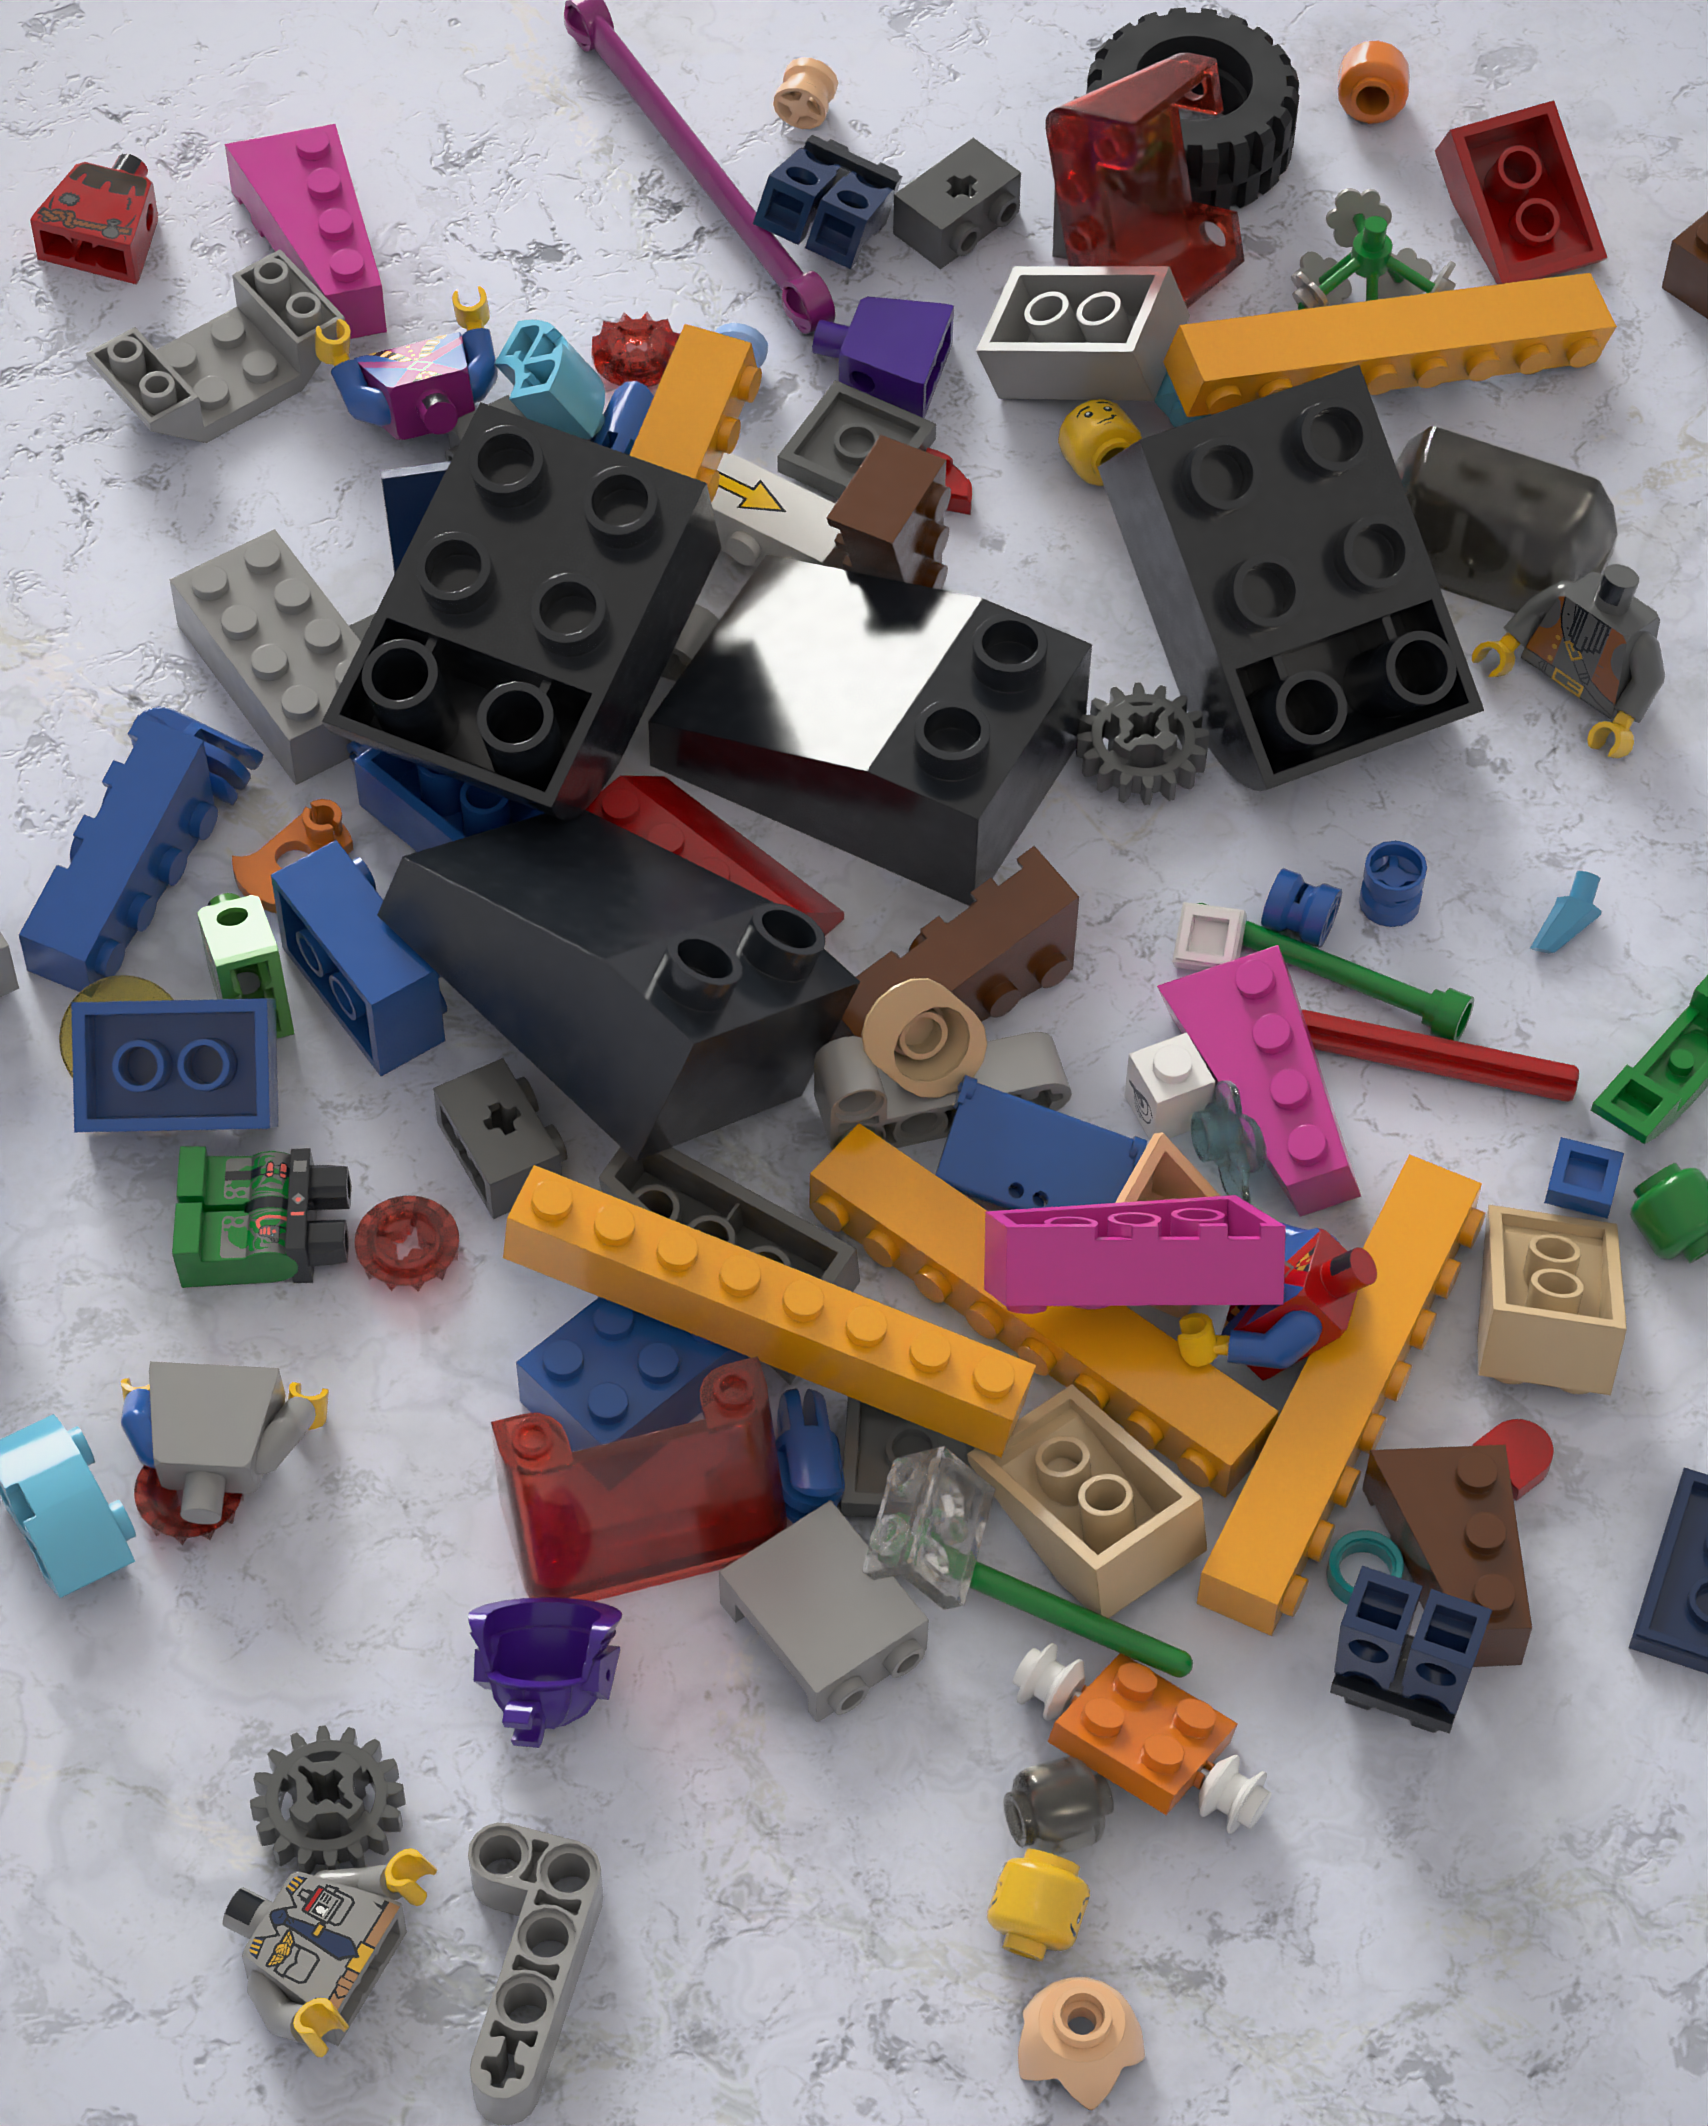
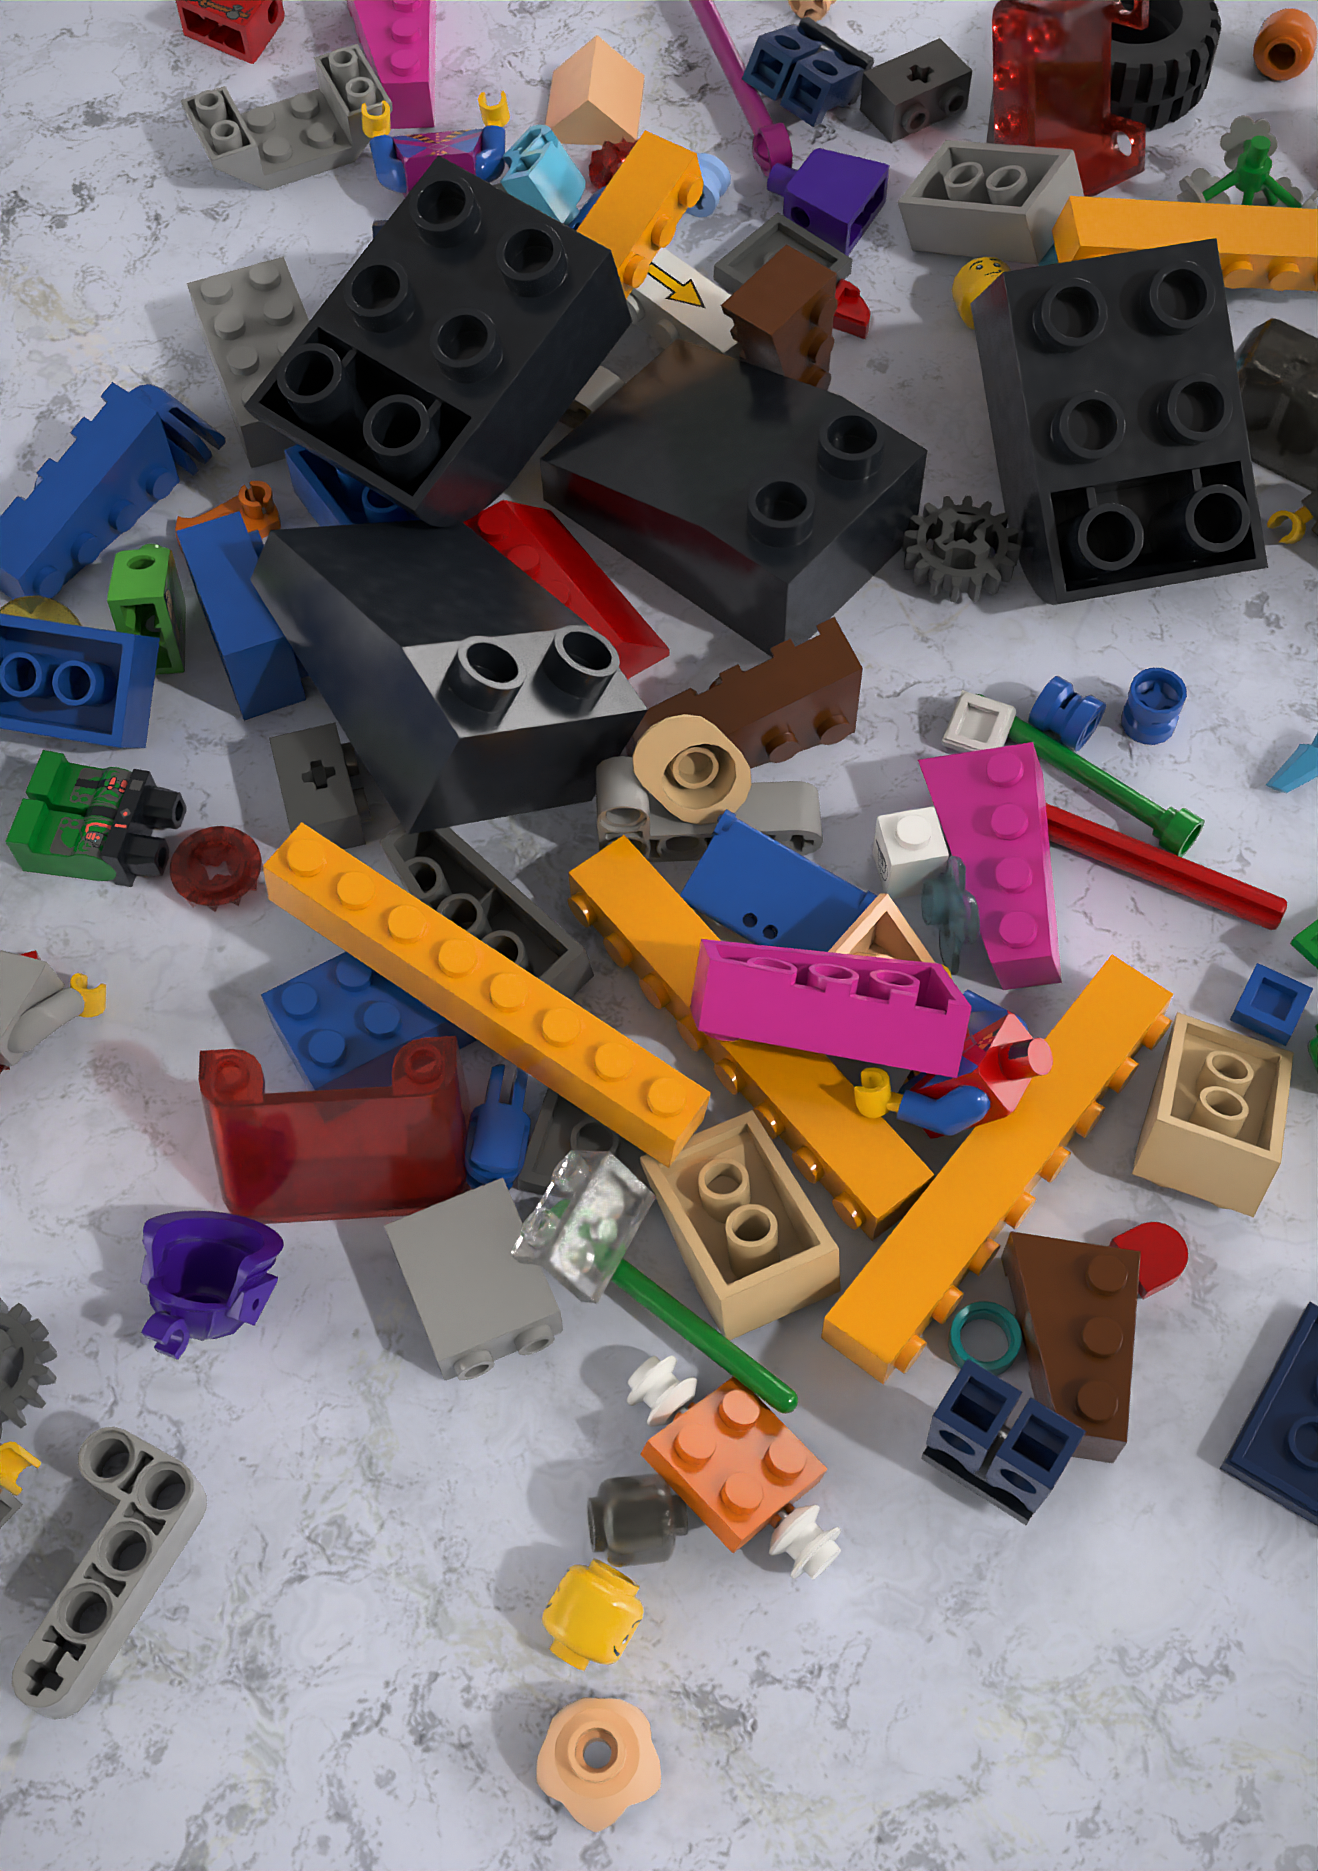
camera: 15 degrees right, 5 degrees up
none -> light nougat slope [545,35,644,147]

